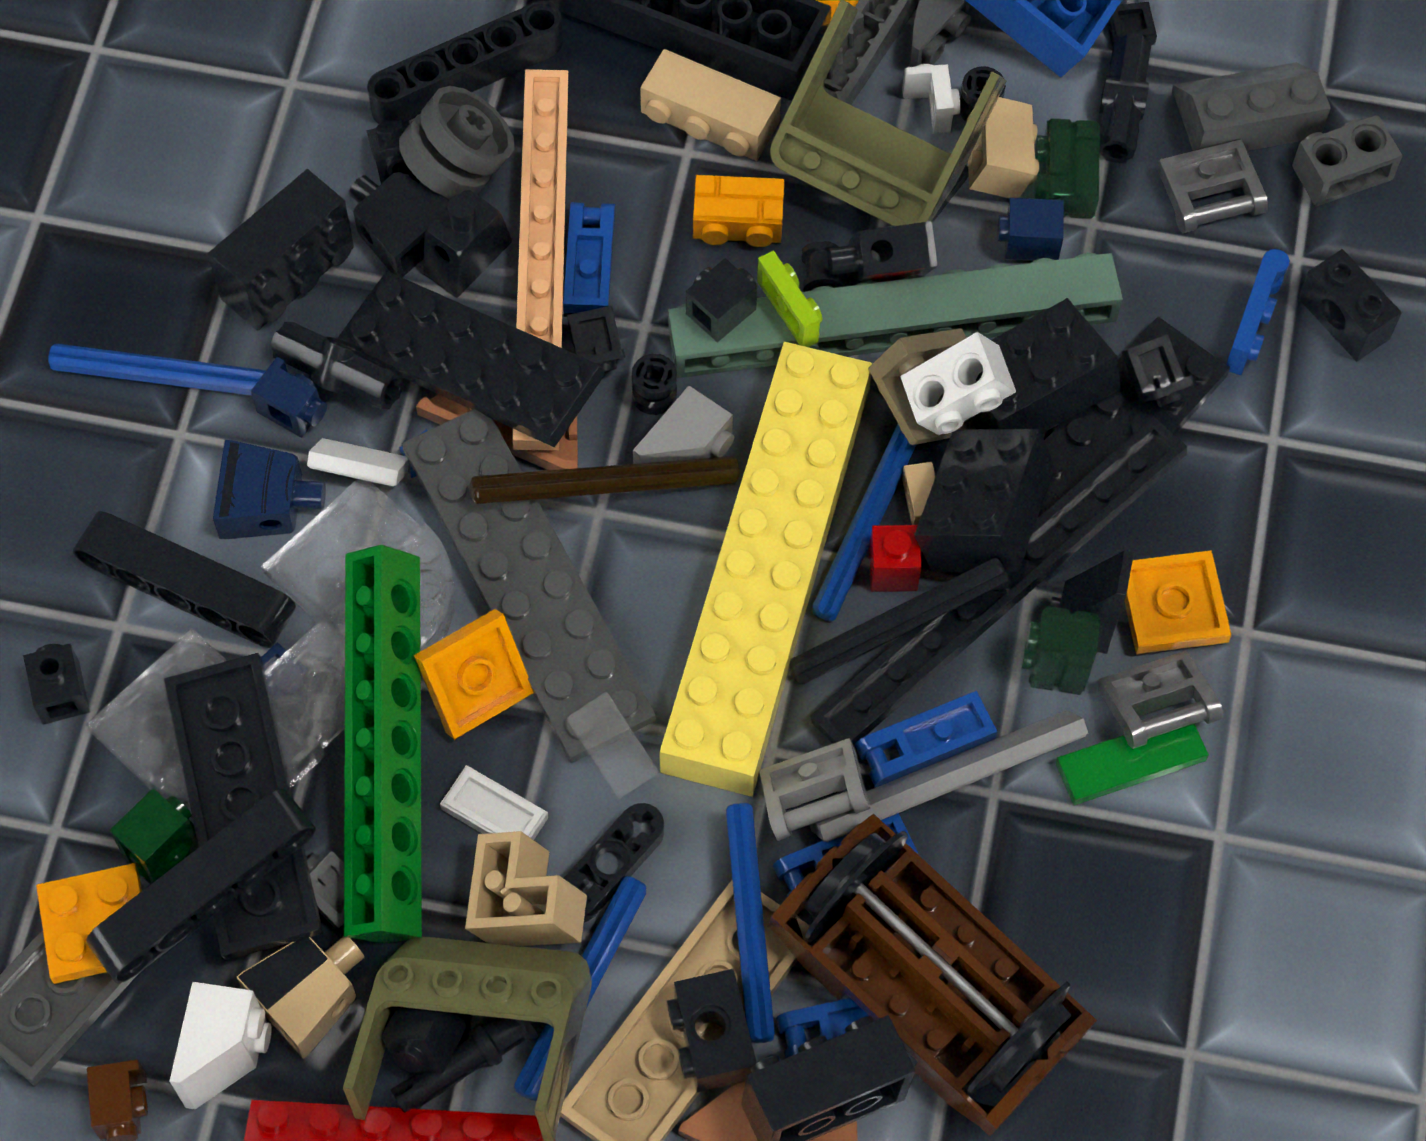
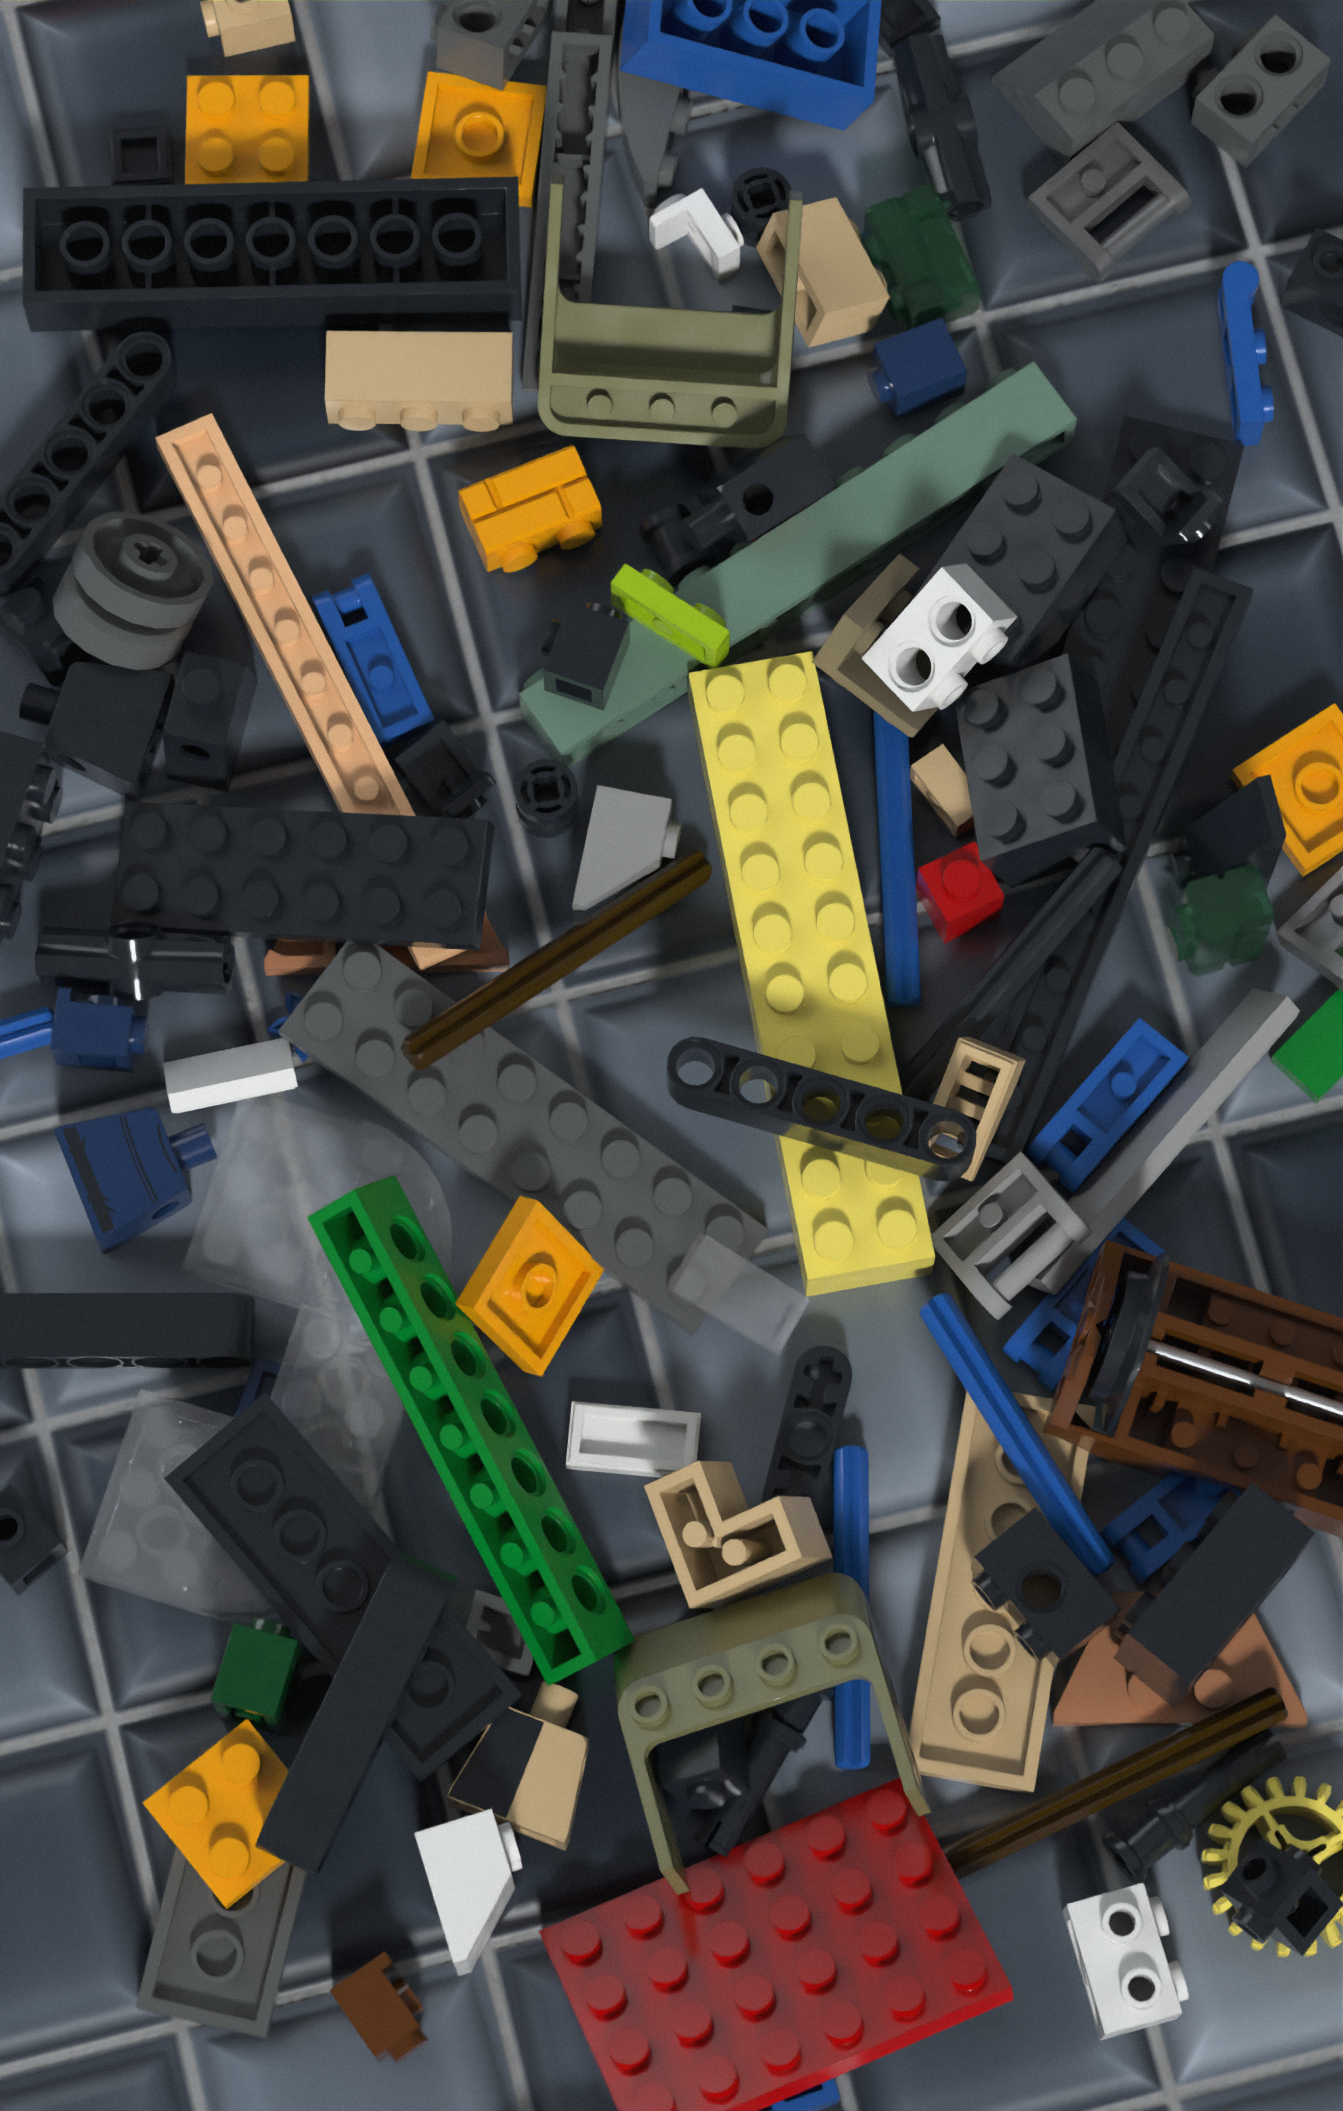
camera: 25 degrees left, 10 degrees up
none -> black beam [666,1037,977,1182]
none -> tan slope [928,1036,1026,1181]

